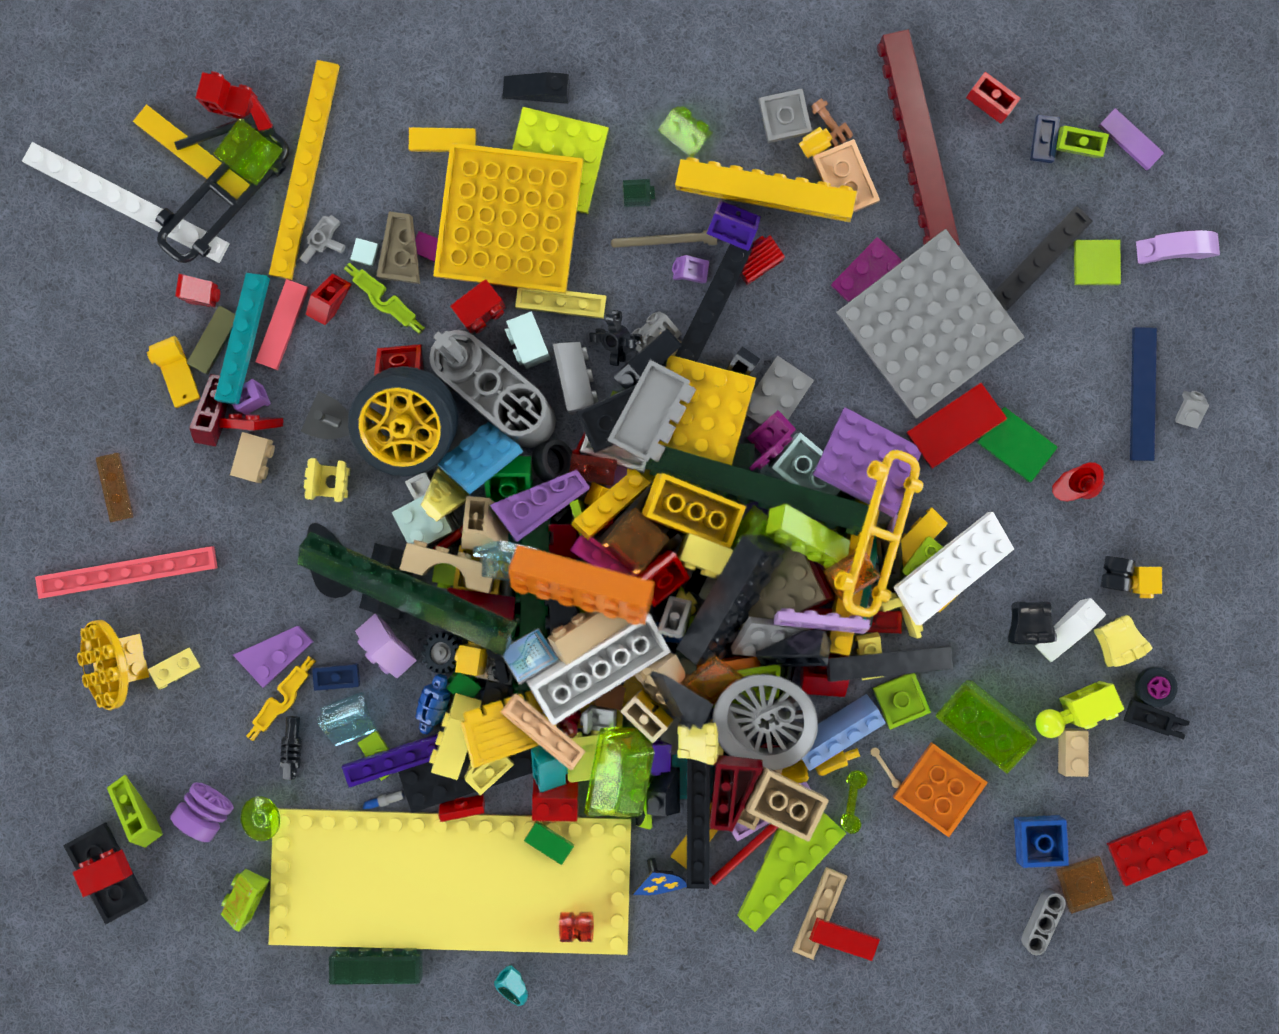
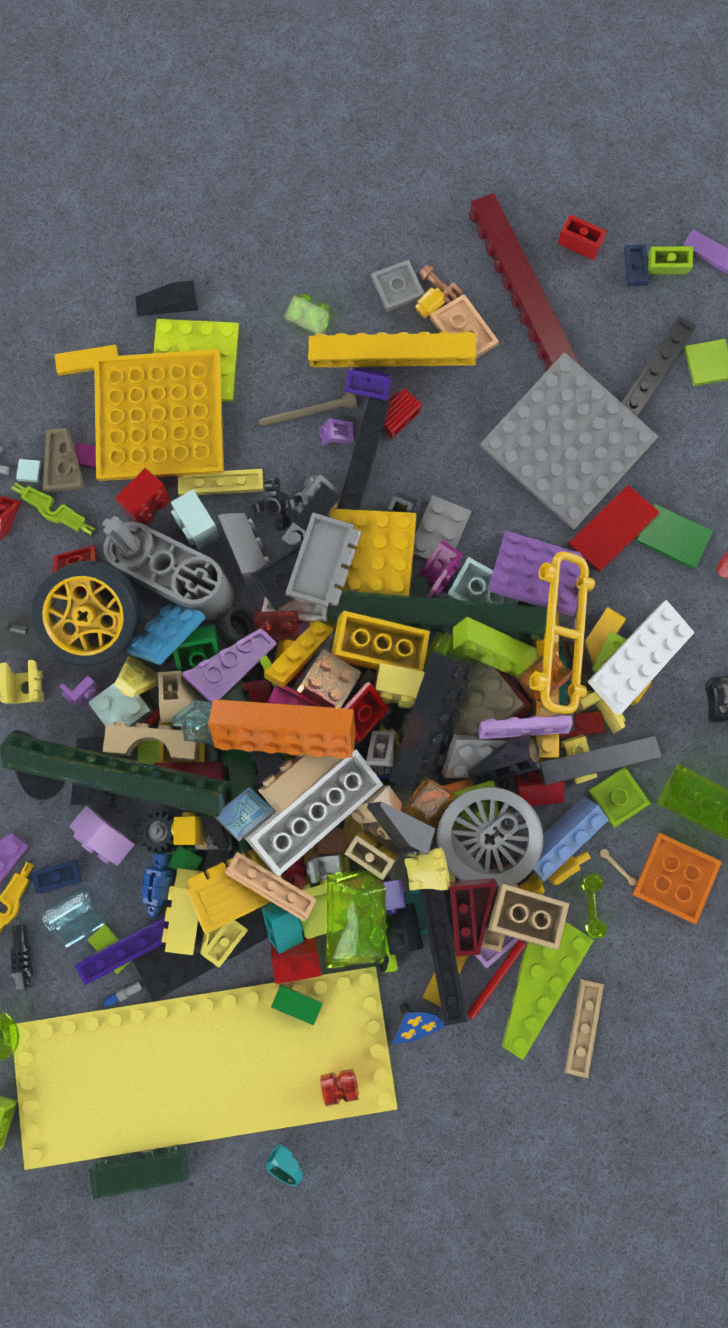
camera: 10 degrees left, 10 degrees down
white plate [405,472,430,500] -> none
red plate [438,794,485,822] -> none
clear green brick [623,179,655,207] -> none
red tile [809,918,880,961] -> none
magenta plate [830,237,902,302] -> none
none -> medium lavender bracket [59,676,103,708]

